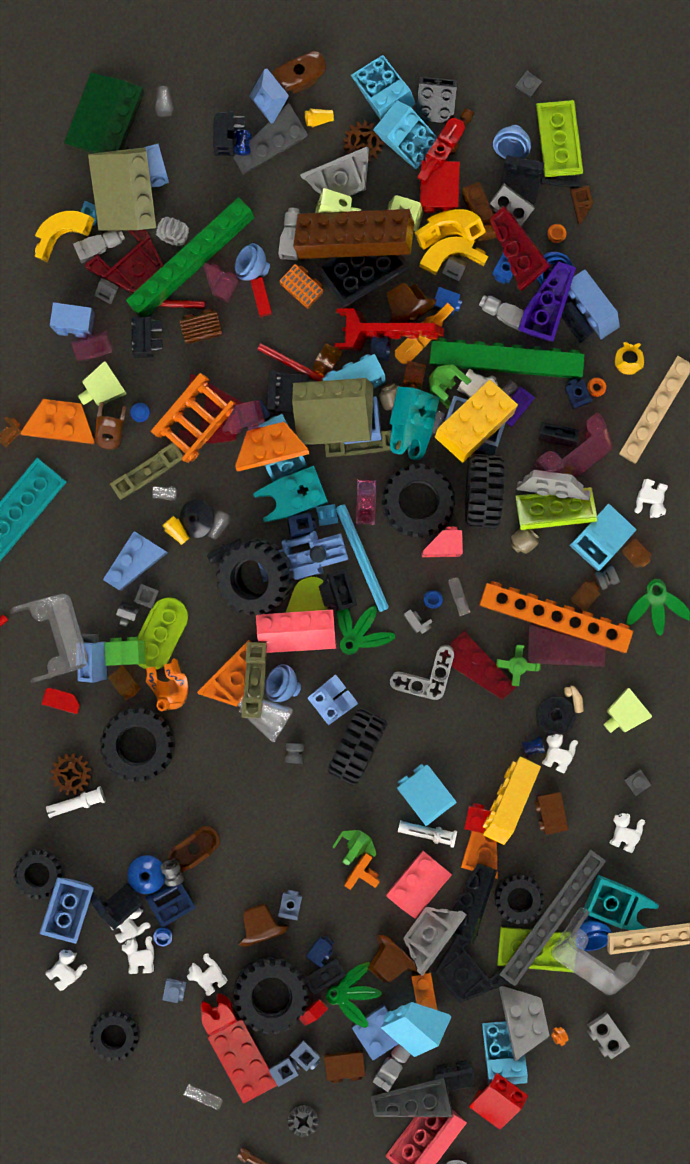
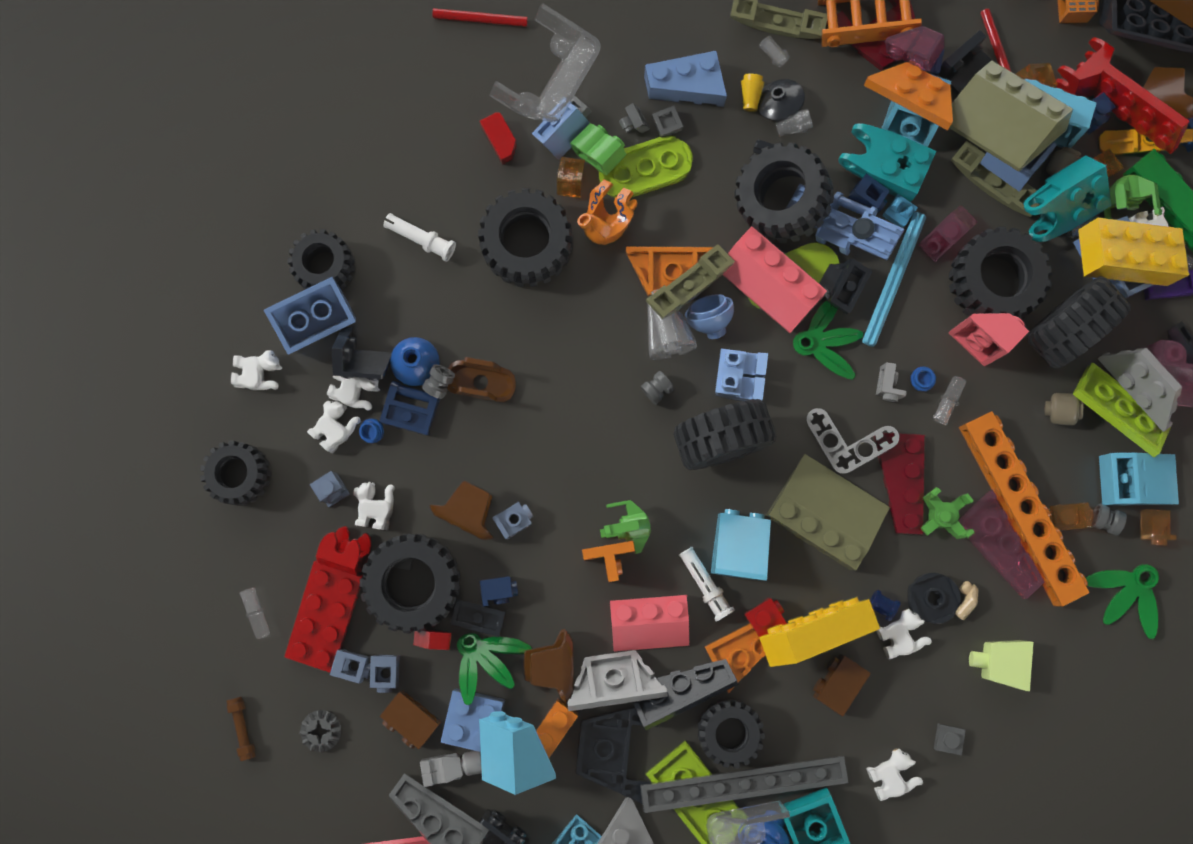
camera: 50 degrees right, 5 degrees down
reddish brown gear [50,753,92,795] -> none
none -> olive slope [765,454,890,571]

